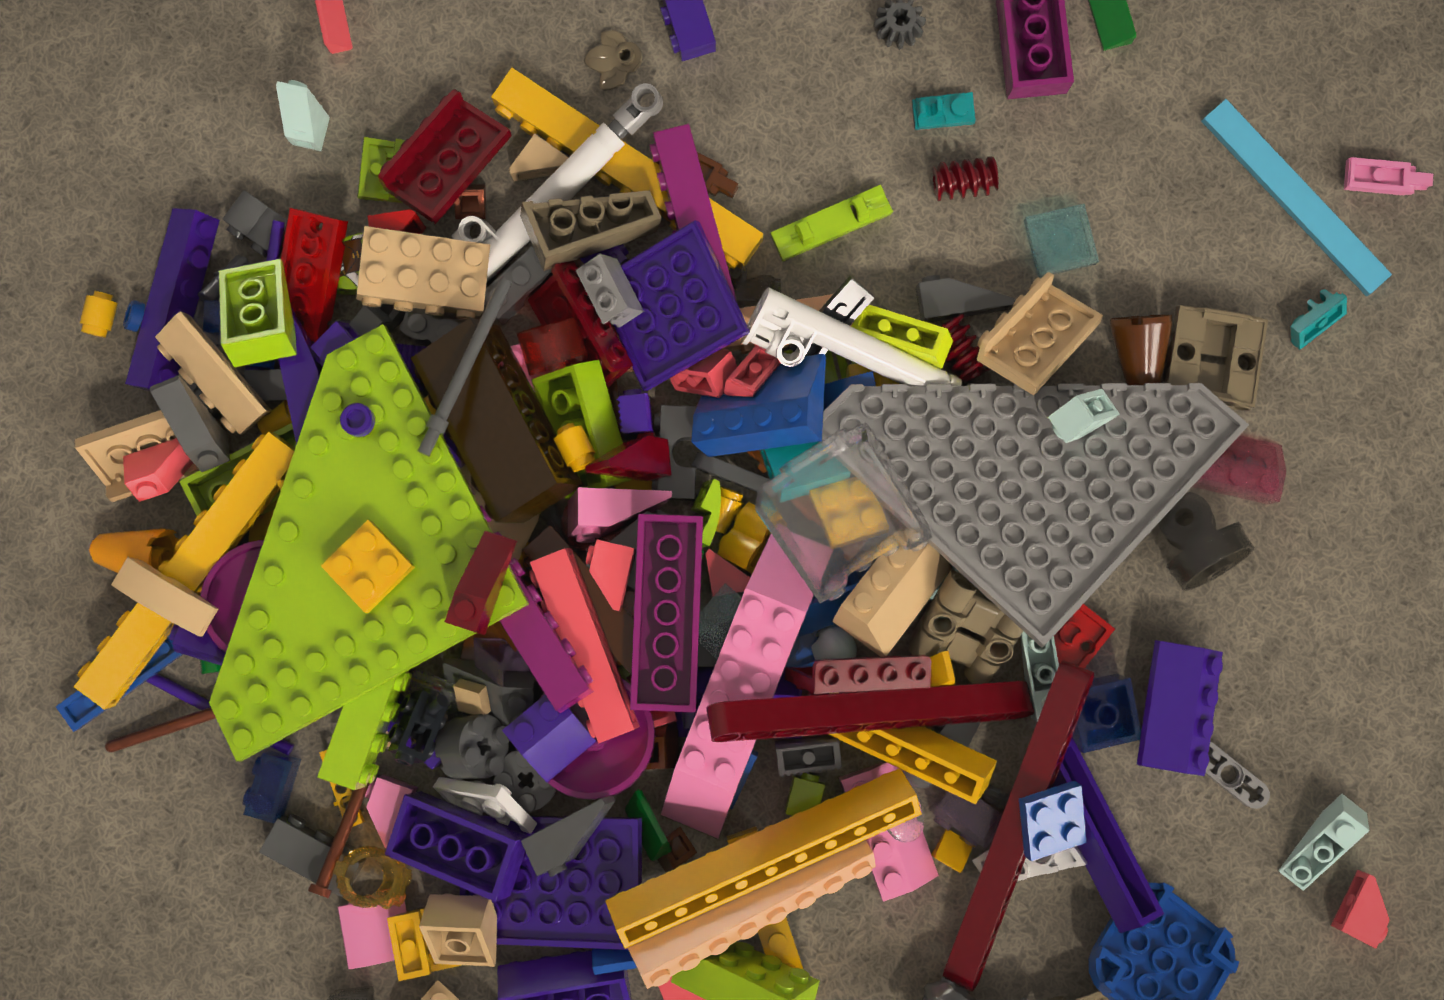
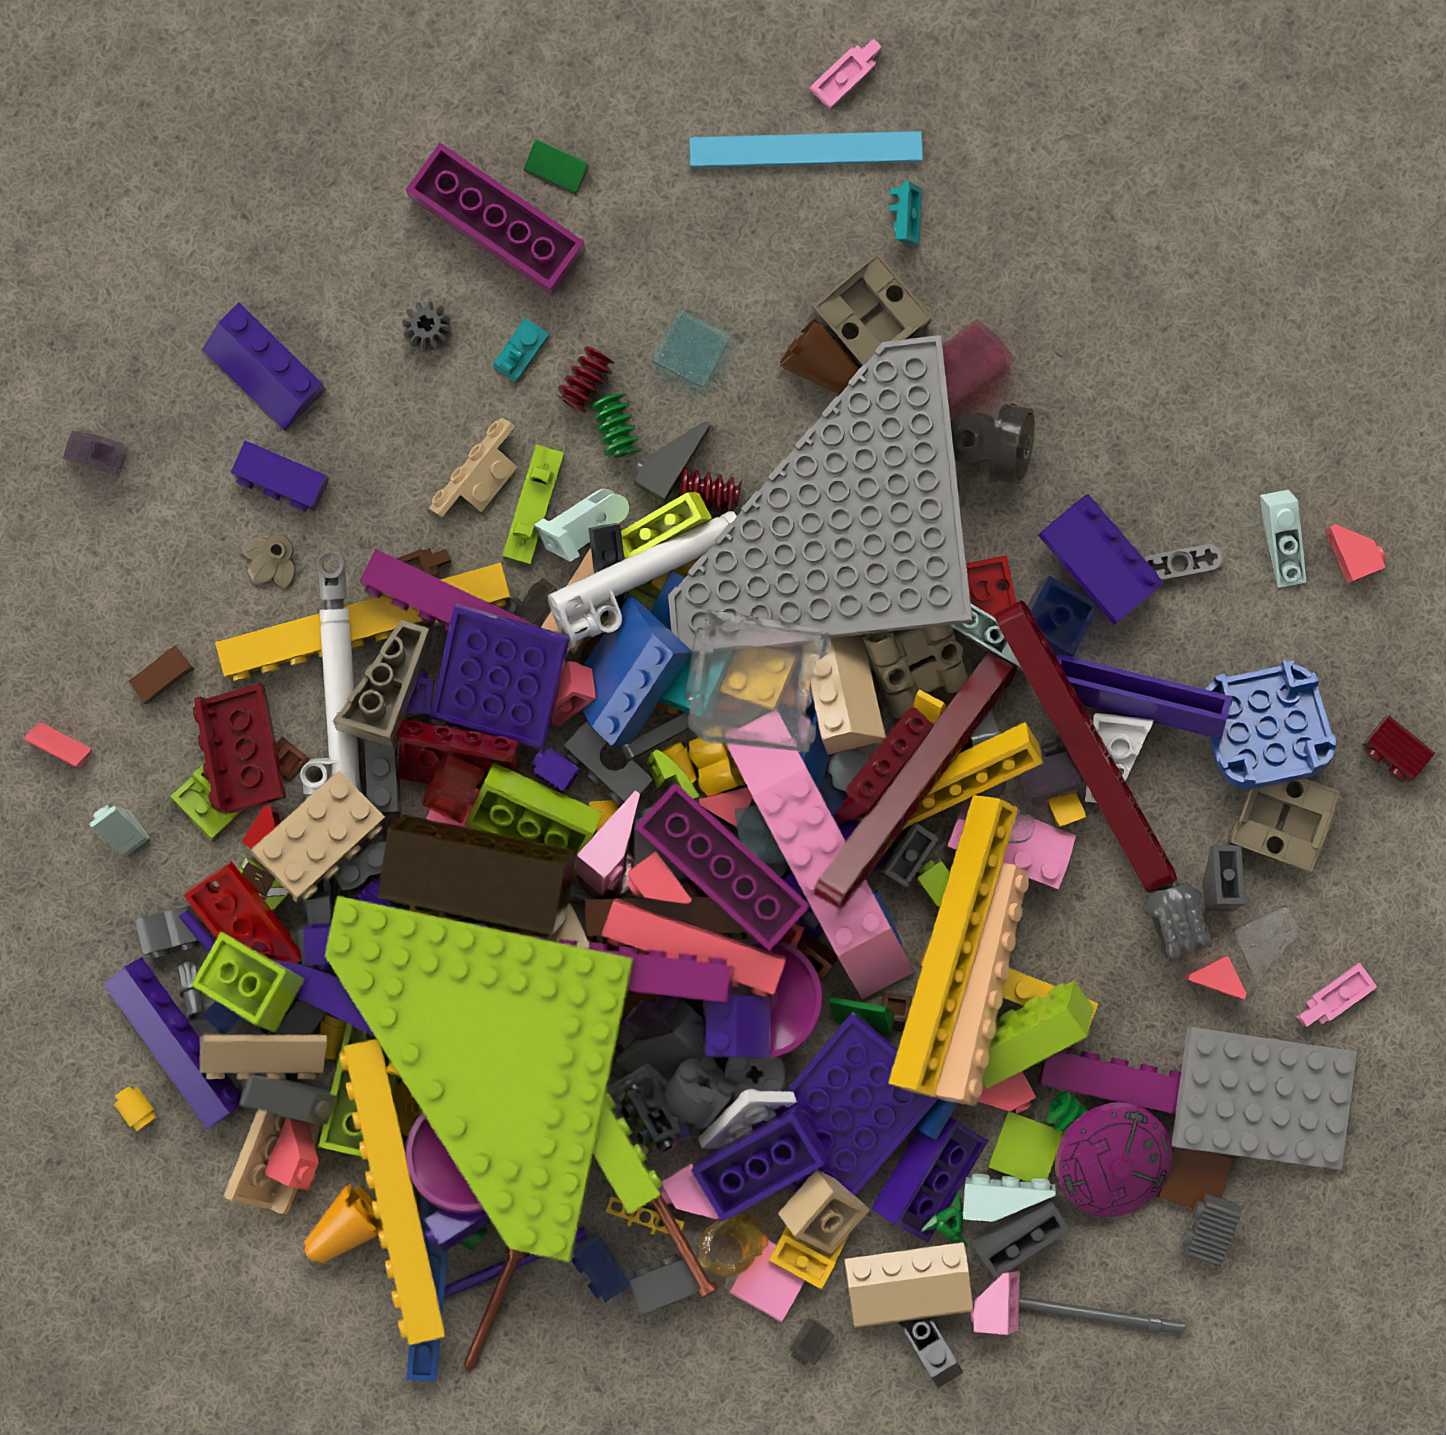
camera: 55 degrees left, 0 degrees up
tan slope [111,557,218,637] -> none
blue tile [123,300,145,332] -> none
yellow plate [321,520,415,613] -> none
dark purple tile [340,403,375,437] -> none
dark grey bar [418,277,512,457] -> none
dark red slope [445,531,517,635] -> none
tan tile [453,679,491,716] -> none
tan slope [509,134,569,181] -> none
dark grey slope [521,795,615,877] -> none
yellow brick [554,423,596,472] -> none
light grey hinge [576,254,644,328] -> none
dark red slope [585,432,672,482] -> none
coral slope [724,345,781,397] -> none
tan bracket [977,272,1103,396] -> none
plate [1019,780,1087,861] -> none
light aqua slope [1048,389,1120,443] -> none
none -> reddish brown slope [129,645,194,704]
none -> tan bracket [429,418,518,517]
none -> light aqua piece [534,489,629,562]
none -> green piece [592,393,641,458]

